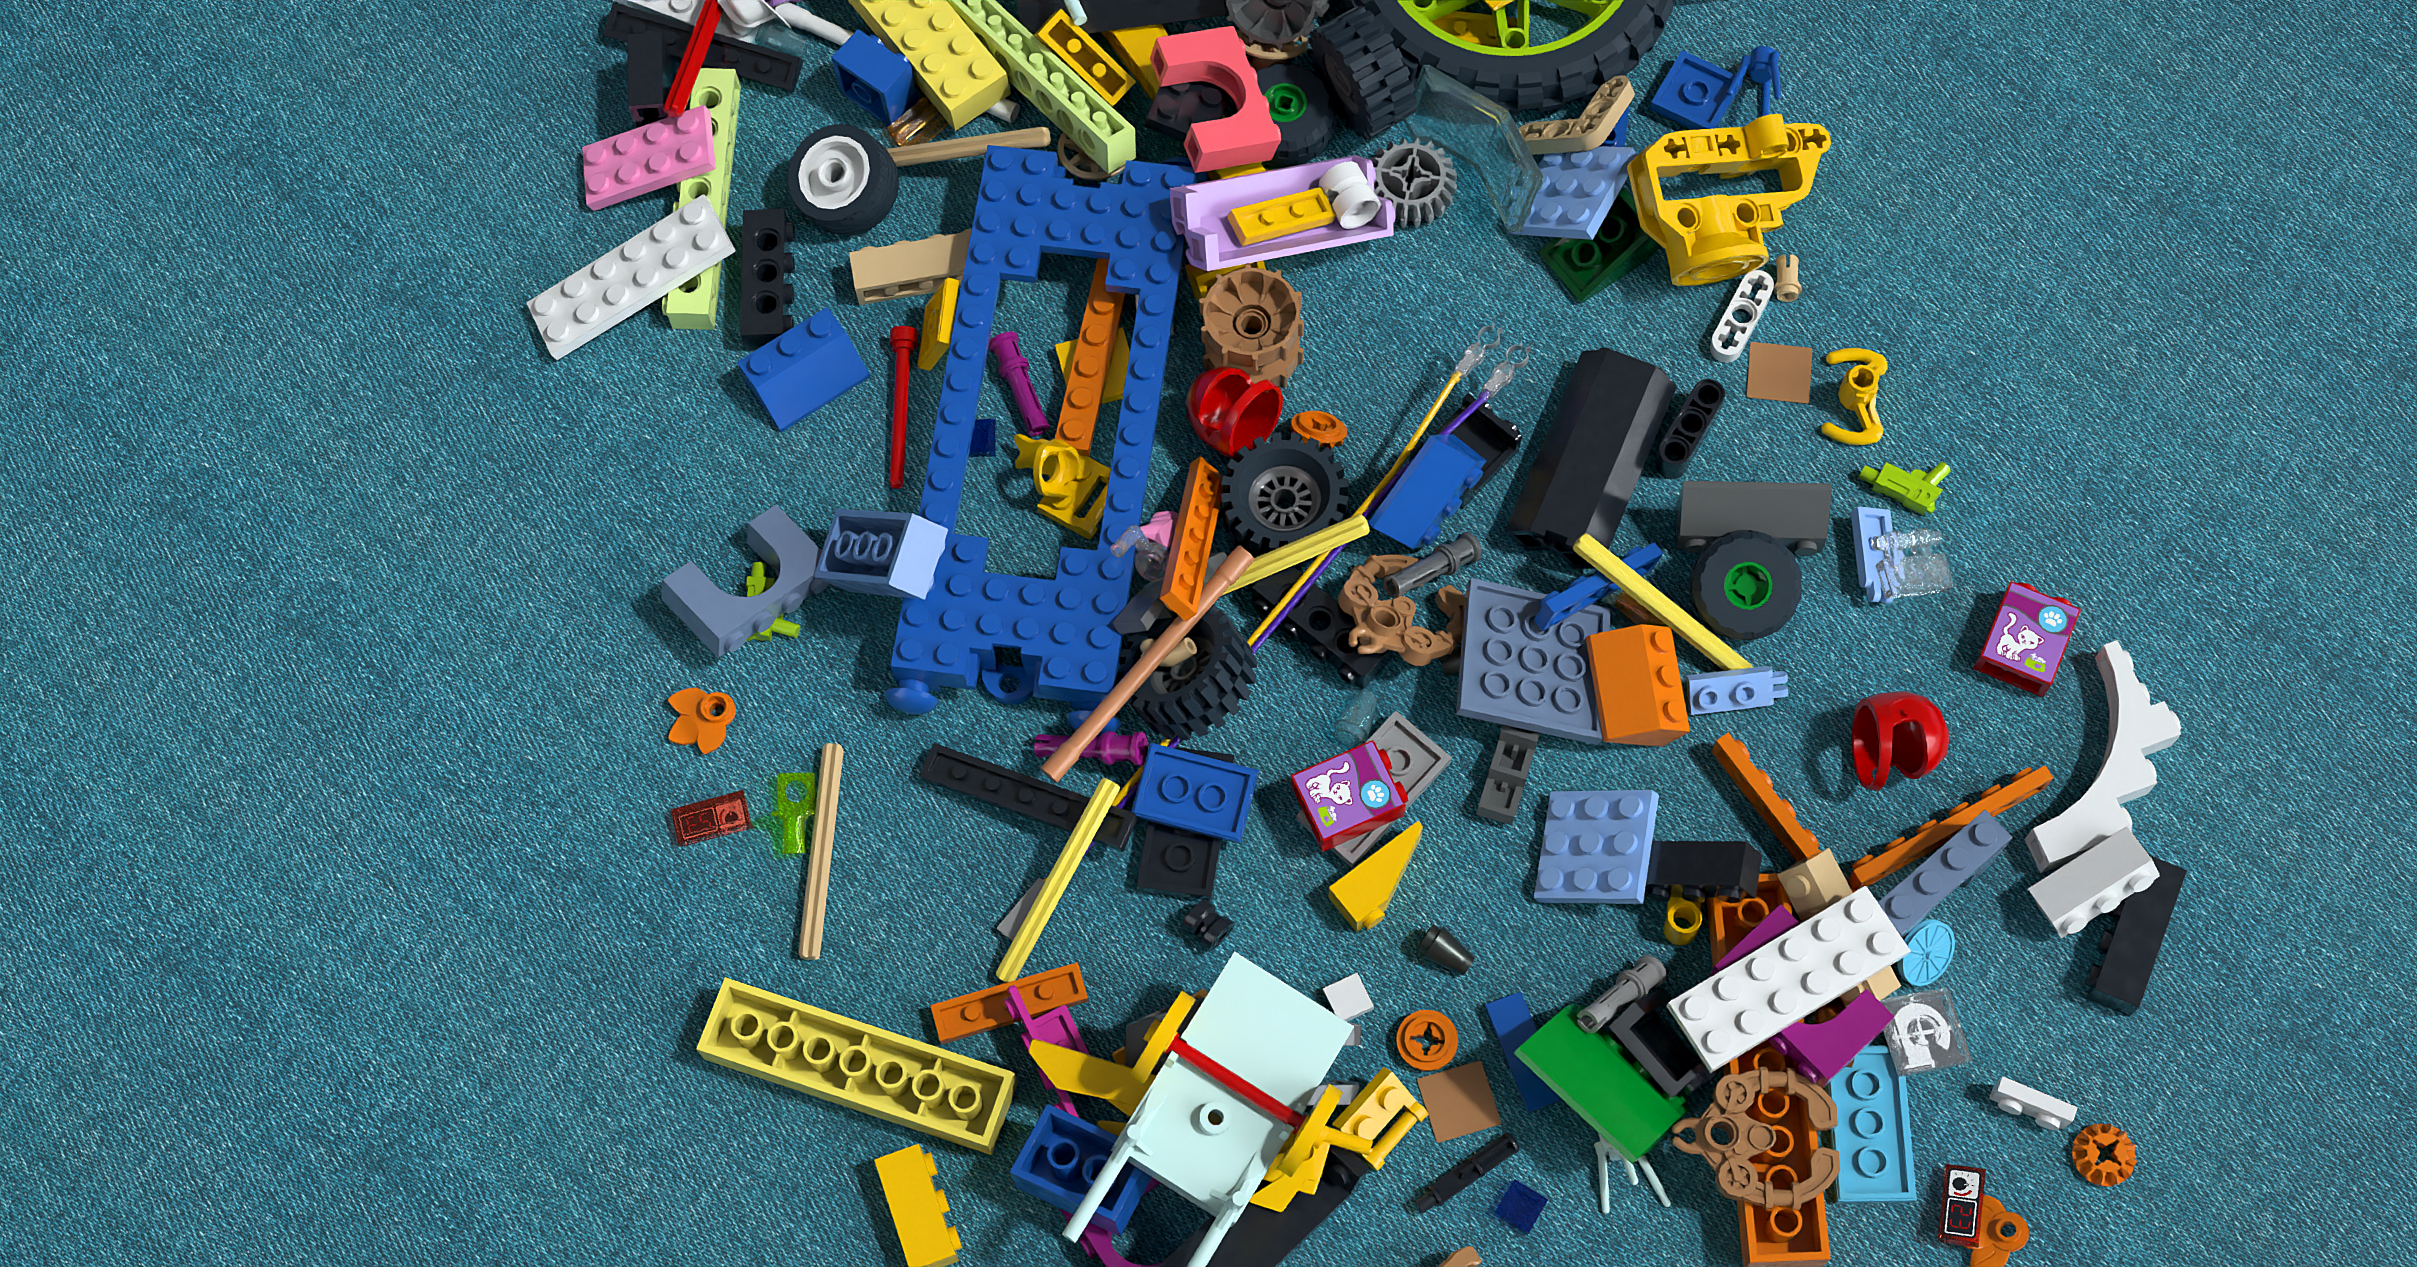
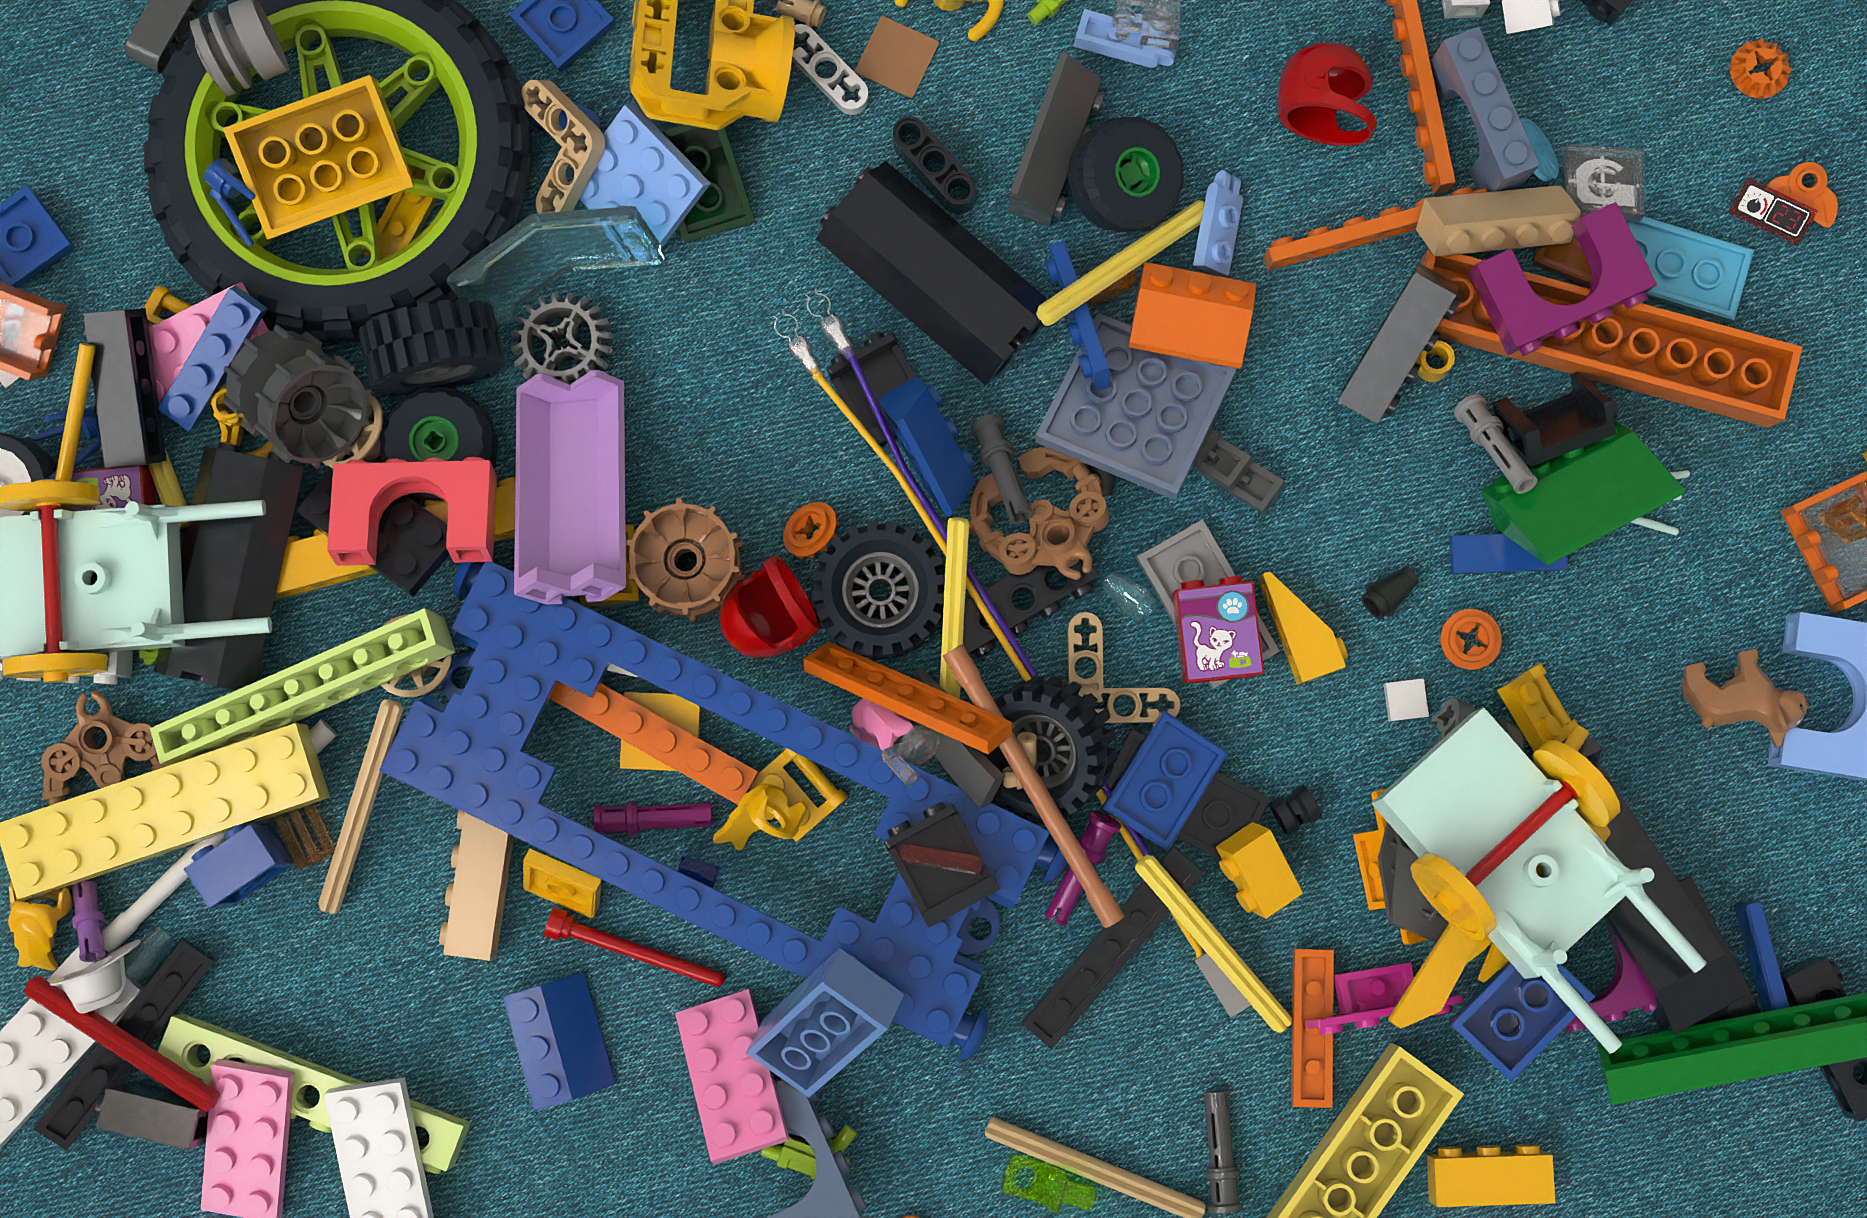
camera: 75 degrees left, 15 degrees up
black brick [740,208,795,351] -> none
wheel [787,124,899,236] -> none
yellow brick [1034,9,1136,107] -> none
yellow plate [1227,187,1337,246] -> none
white wheel [1319,161,1381,229] -> none
black piece [1413,1132,1520,1214] -> none
medium nougat sticker [1417,1060,1501,1143] -> none
clear blue tile [1494,1179,1548,1235] -> none
light blue plate [1534,790,1659,904] -> none
white plate [1667,886,1911,1073] -> none
medium nougat piece [1672,1067,1840,1210] -> none
white plate [1989,1076,2078,1130] -> none
none -> bright pink plate [675,989,790,1165]
none -> black panel [883,801,1000,928]
none -> clear red tile [900,844,985,876]
none -> tan beam [1067,612,1180,724]
none -> dark grey pin [1203,1090,1243,1213]
none -> yellow brick [1216,822,1303,919]

